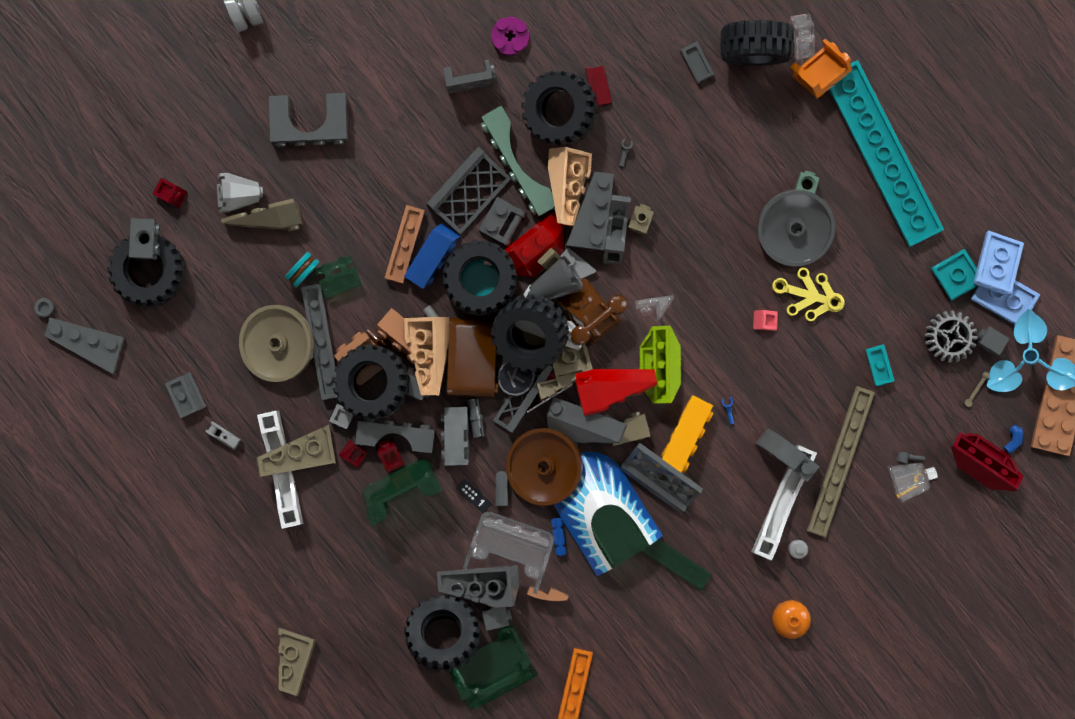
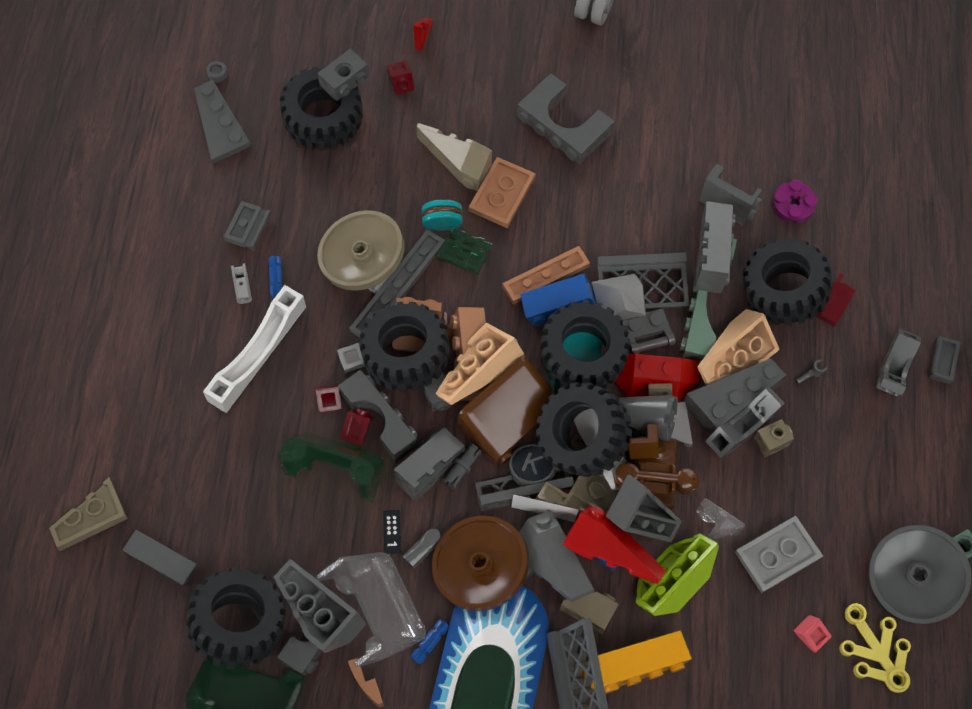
camera: 40 degrees right, 20 degrees down
light grey cone [217,173,263,213] -> none
dark tan wing [256,425,336,477] -> none
blue hand [721,397,734,424] -> none
none -> dark grey tile [122,530,198,587]
none -> blue axle [269,256,282,298]
none -> red tile [414,17,433,51]
none -> nougat plate [469,157,536,228]
none -> light grey slope [591,274,645,320]
none -> dark grey wedge [606,474,682,542]
none -> reddish brown panel [629,424,659,459]
none -> dark grey wedge [694,201,736,293]
none -> light grey plate [735,516,823,593]
none -> dark grey arch [876,328,921,397]

